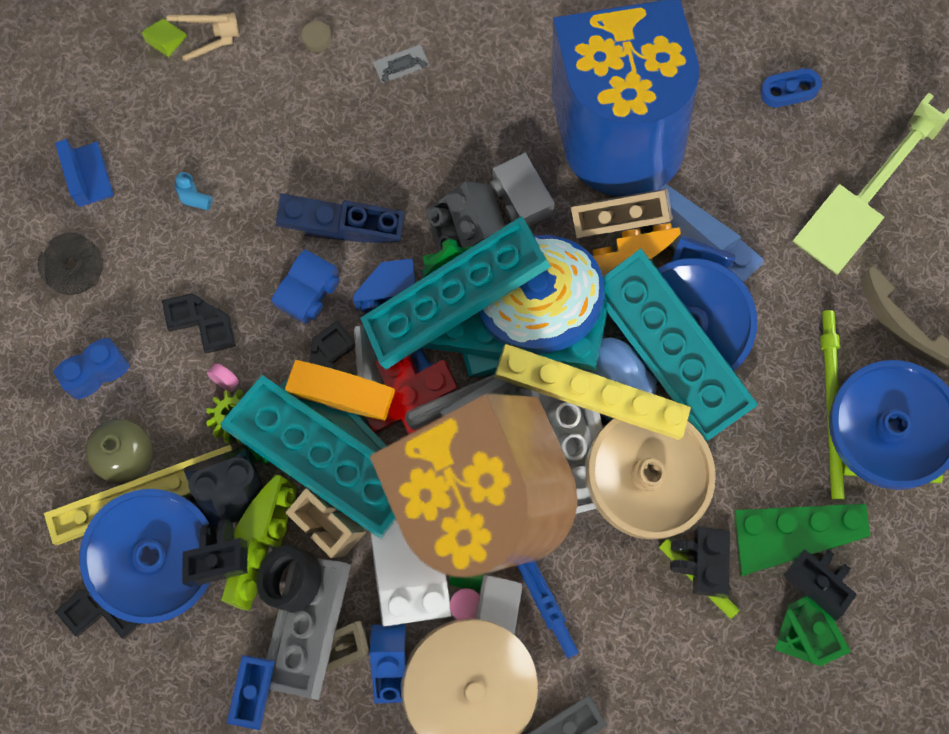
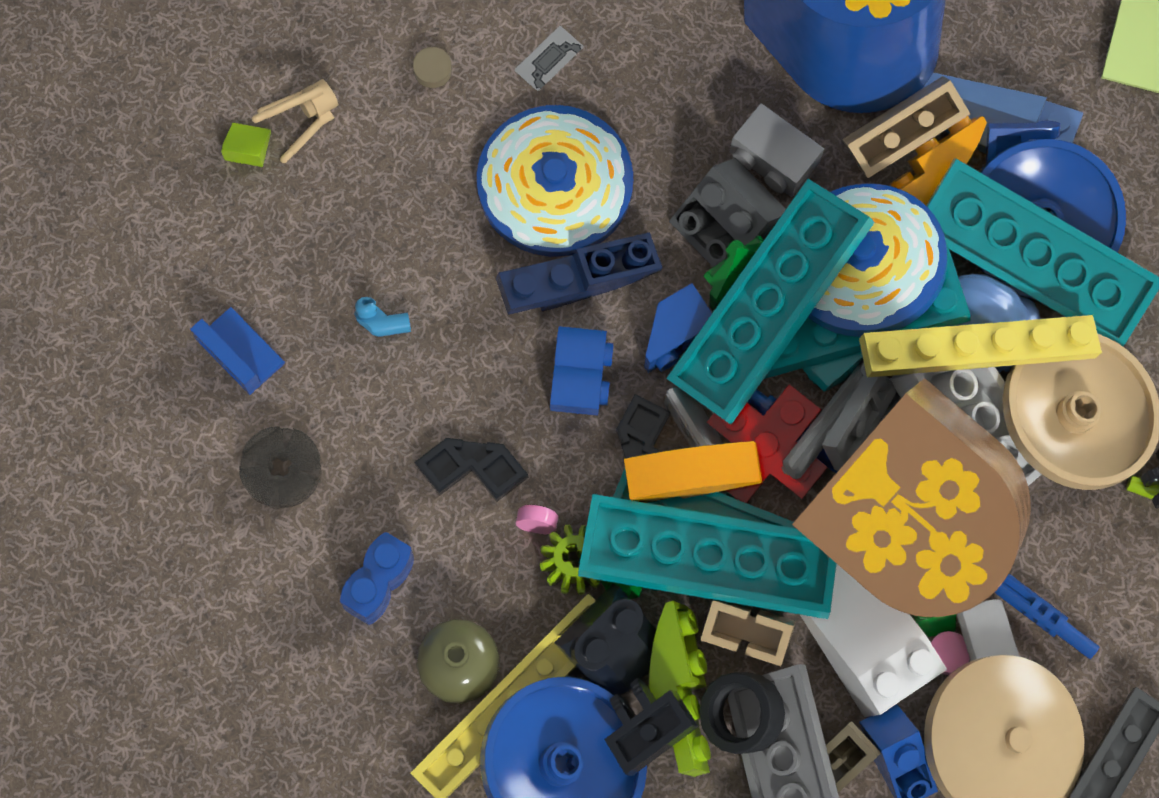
camera: 30 degrees left, 0 degrees up
none -> dish [477,105,633,257]

